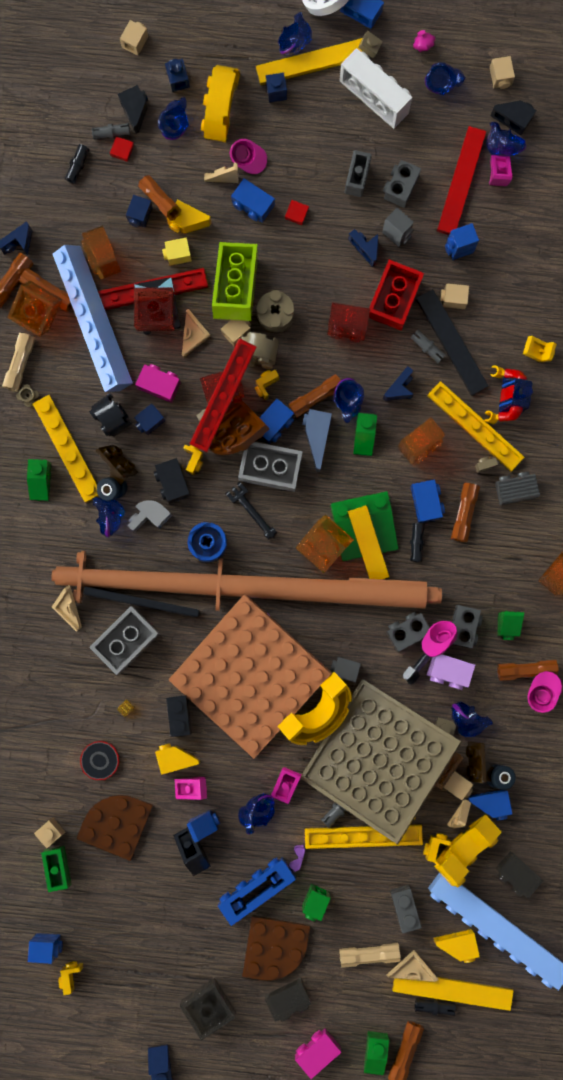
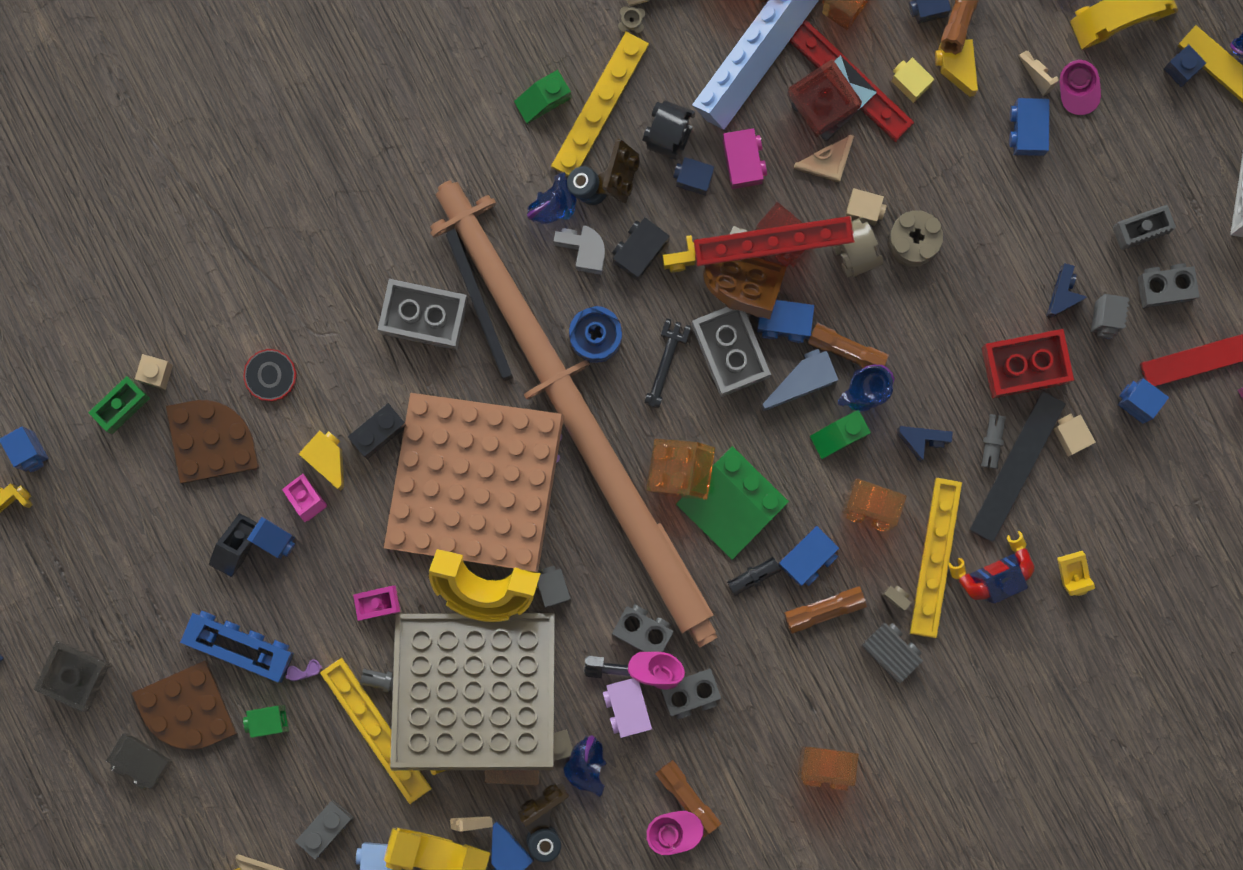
camera: 55 degrees right, 0 degrees up
tan tile [52,585,82,632] -> none
clear yellow piece [117,699,135,717] -> none
lime brick [212,242,258,321] -> none
clear blue hair [238,793,275,835] -> none
yellow bracket [255,370,279,400] -> none
red tile [285,200,309,225] -> none
dark pink brick [295,1028,341,1079] -> none
clear red brick [327,303,370,342] -> none
tan axle [339,943,400,968] -> none
yellow tile [348,505,389,579] -> none
yellow bracket [423,833,452,863] -> none
tan brick [441,769,473,800] -> none
green slope [497,611,524,640] -> none

